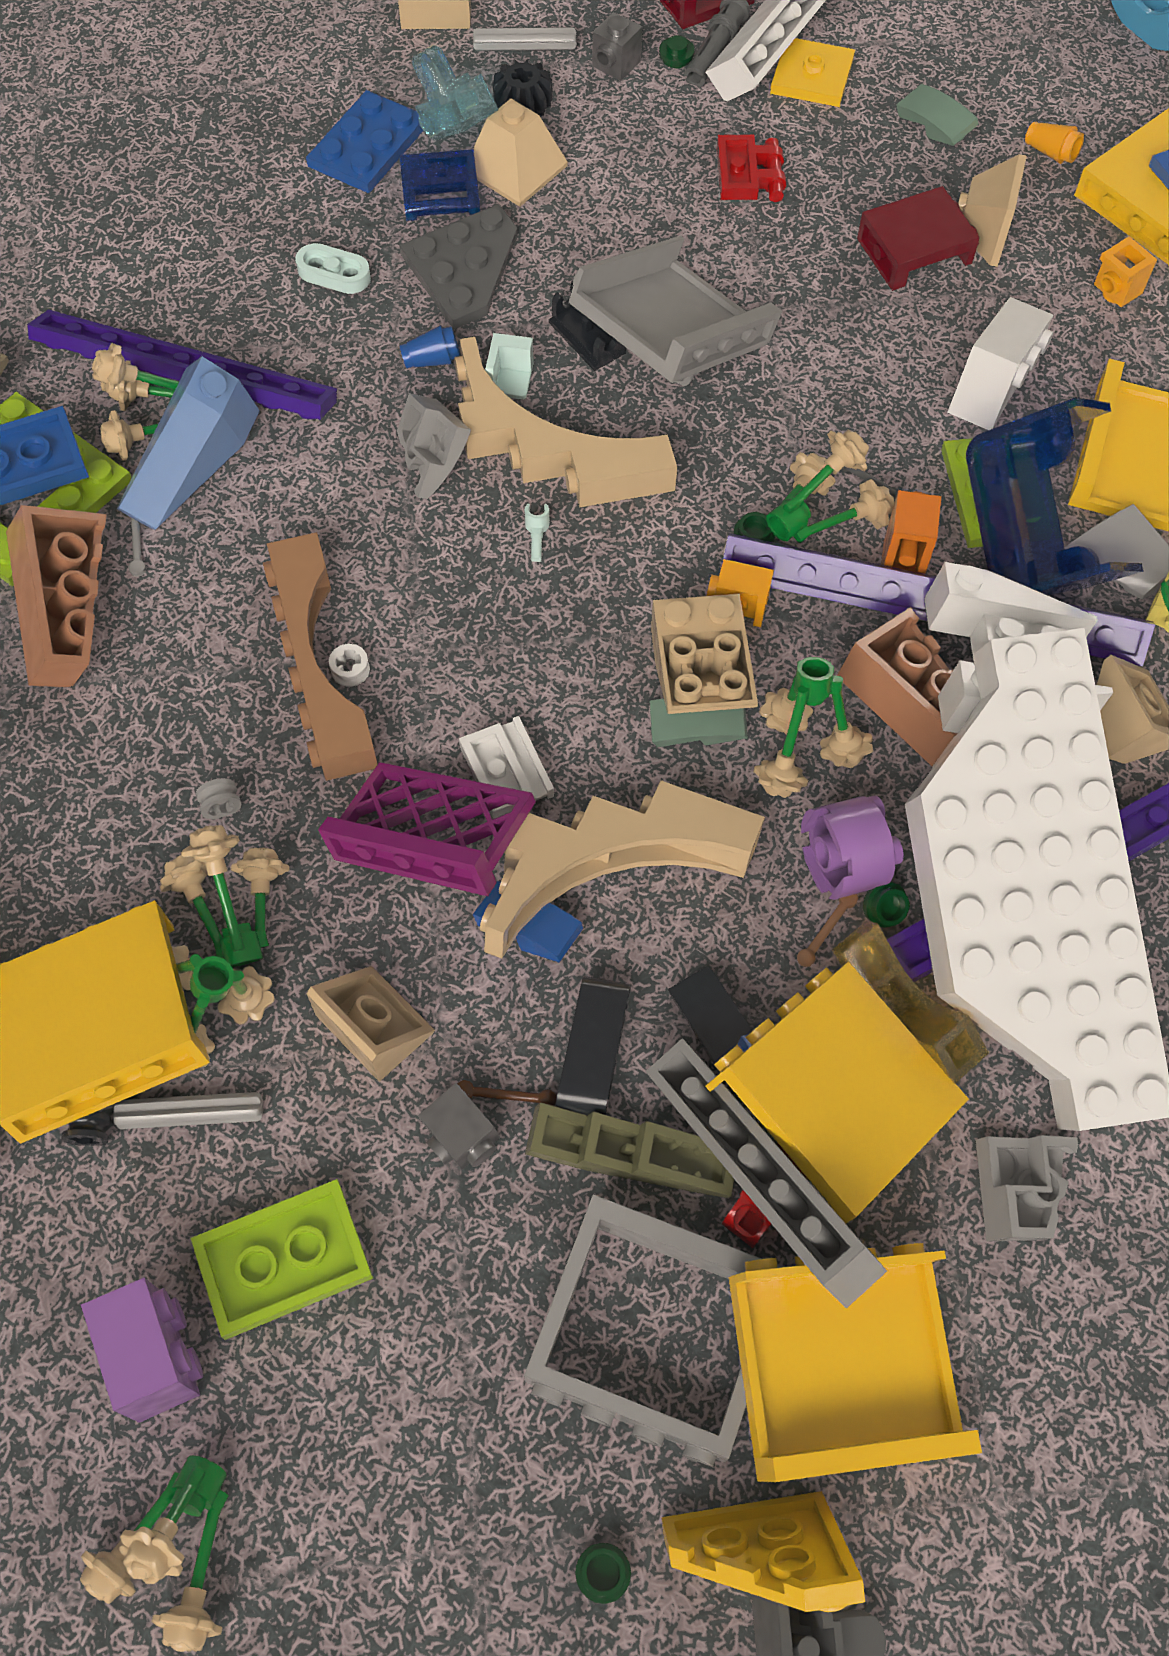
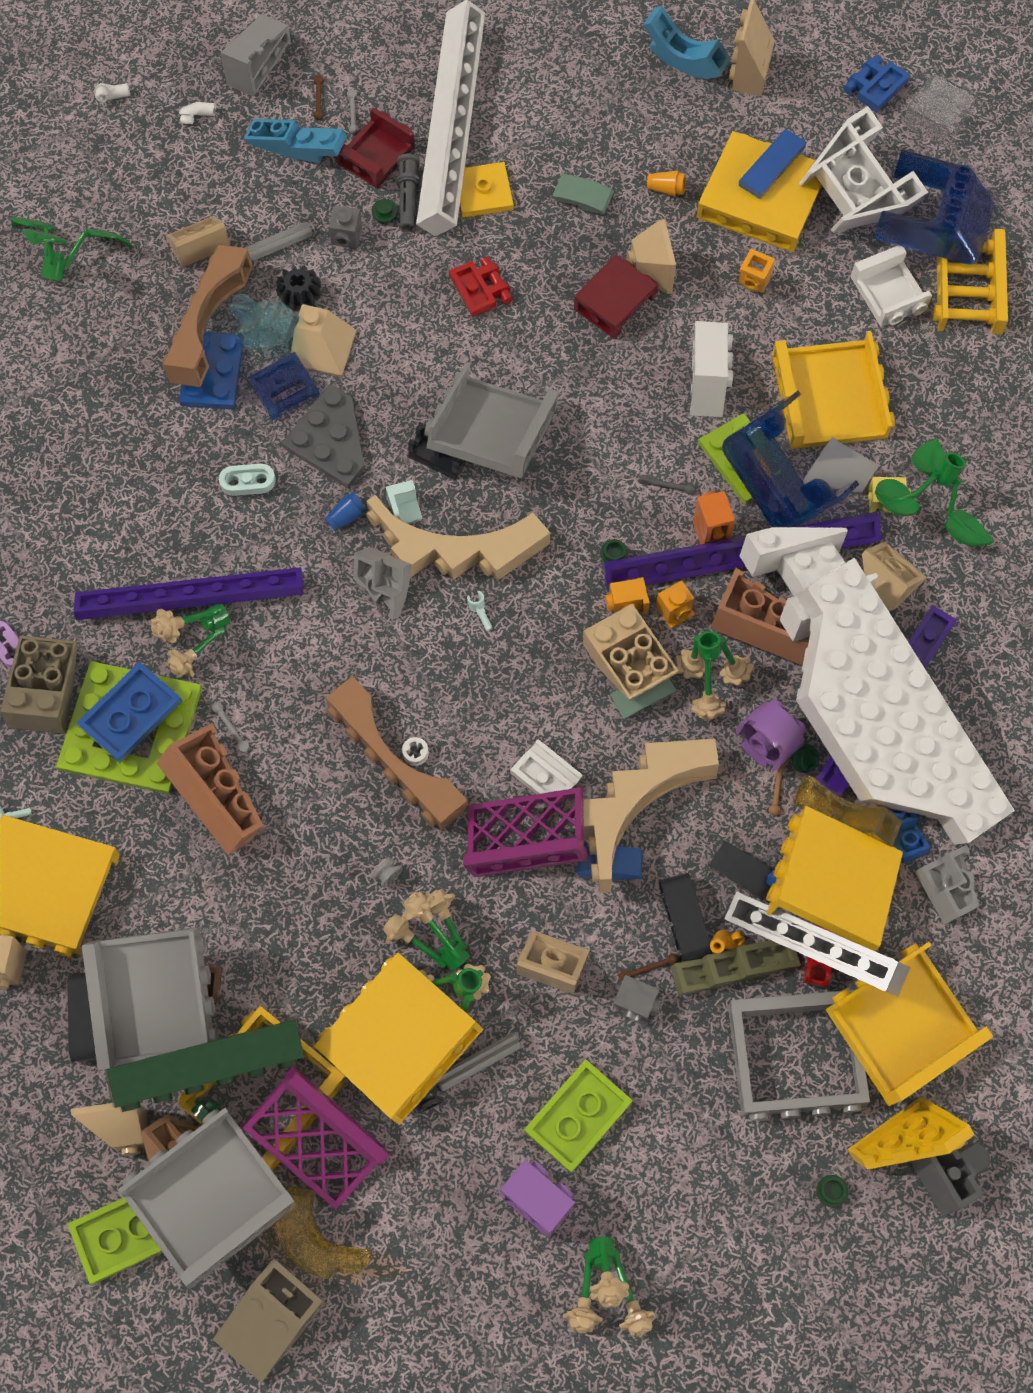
camera: 25 degrees left, 5 degrees up
medium blue wedge [117,356,260,530] -> none
plant [766,429,895,543] -> none
none -> medium nougat arch [162,244,253,387]
none -> light orange brick [656,580,695,629]
none -> light orange arm [710,930,746,953]
none -> blue slope [877,805,931,864]

